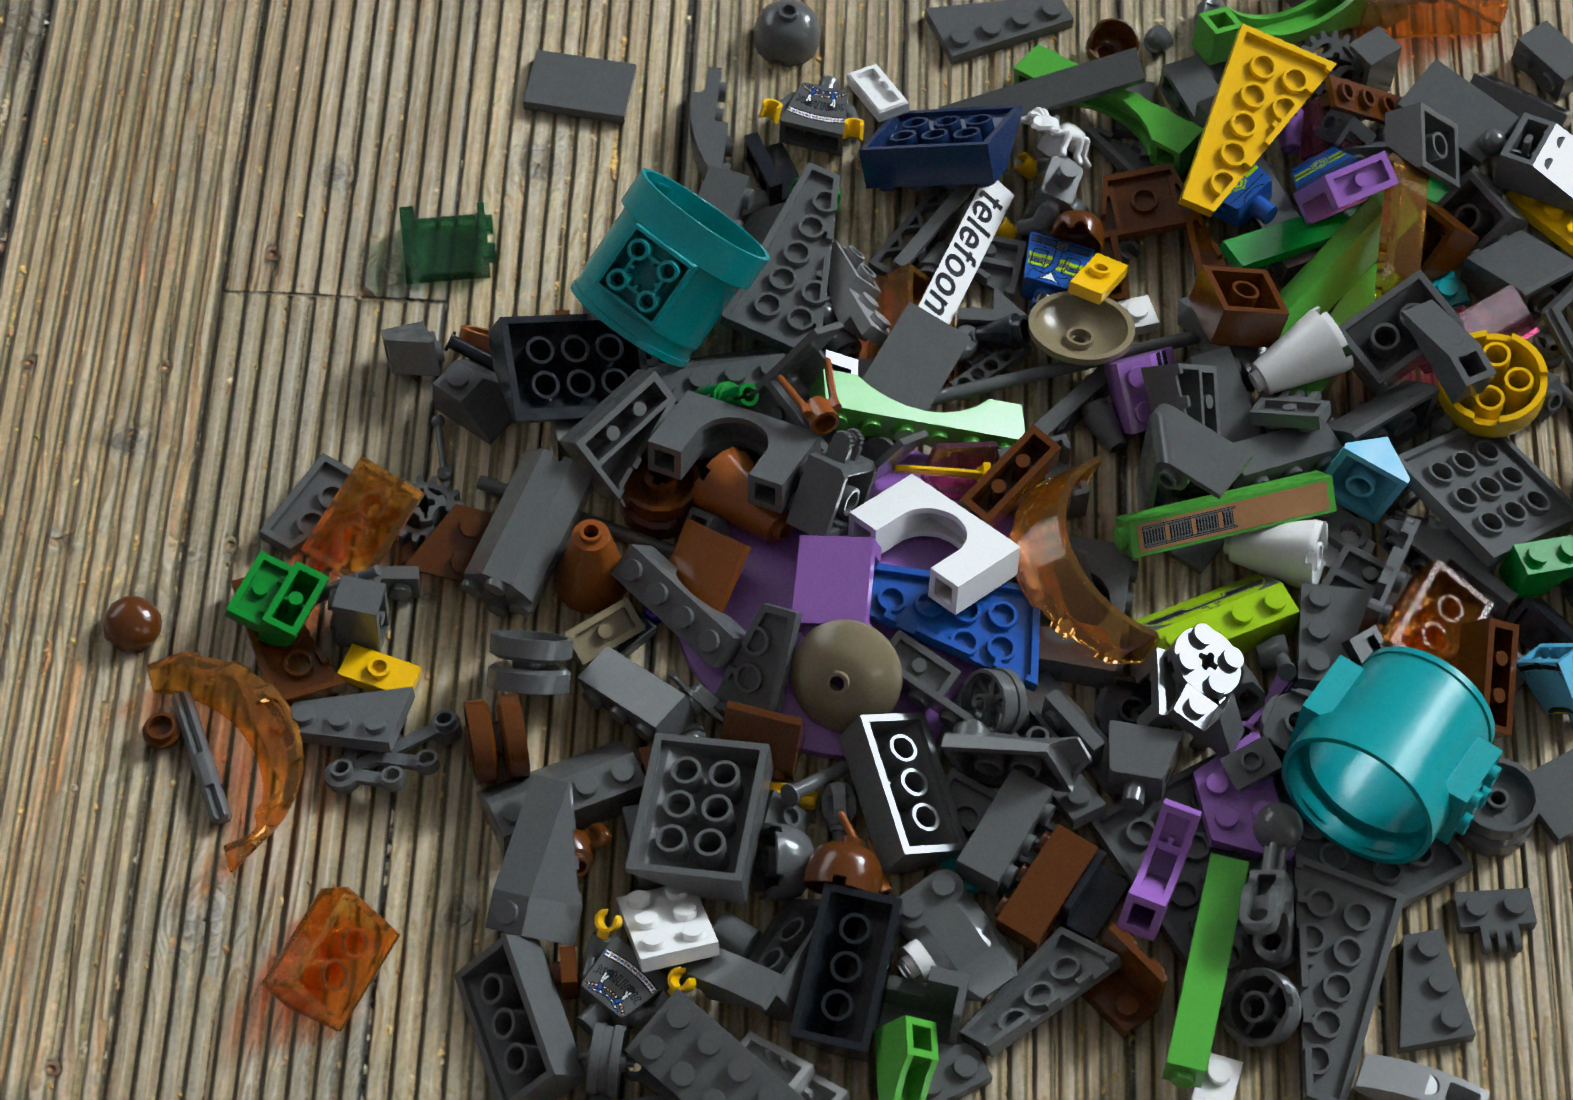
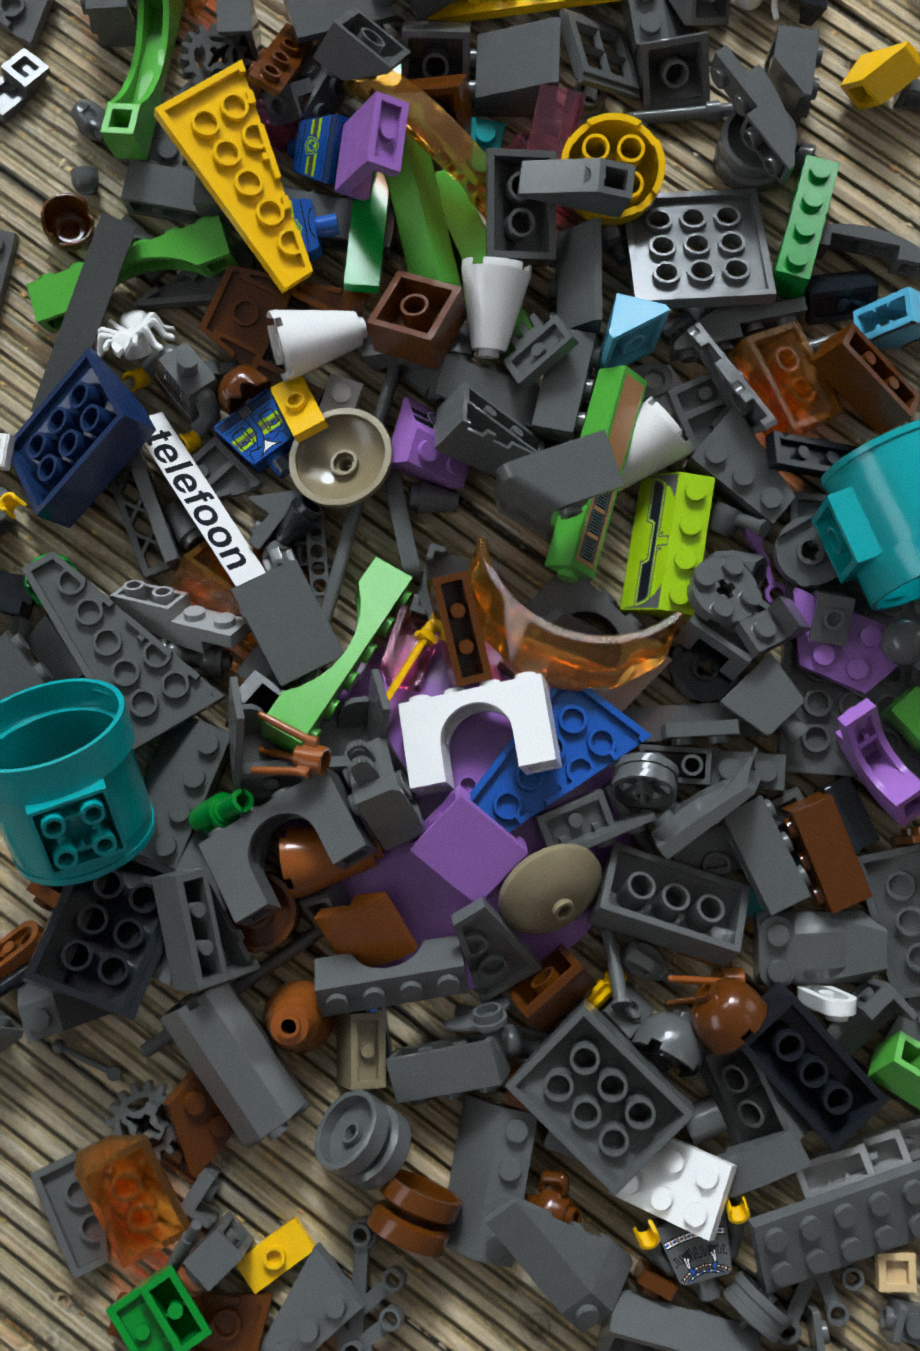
camera: 50 degrees left, 25 degrees up
none -> white cone [267,309,368,382]

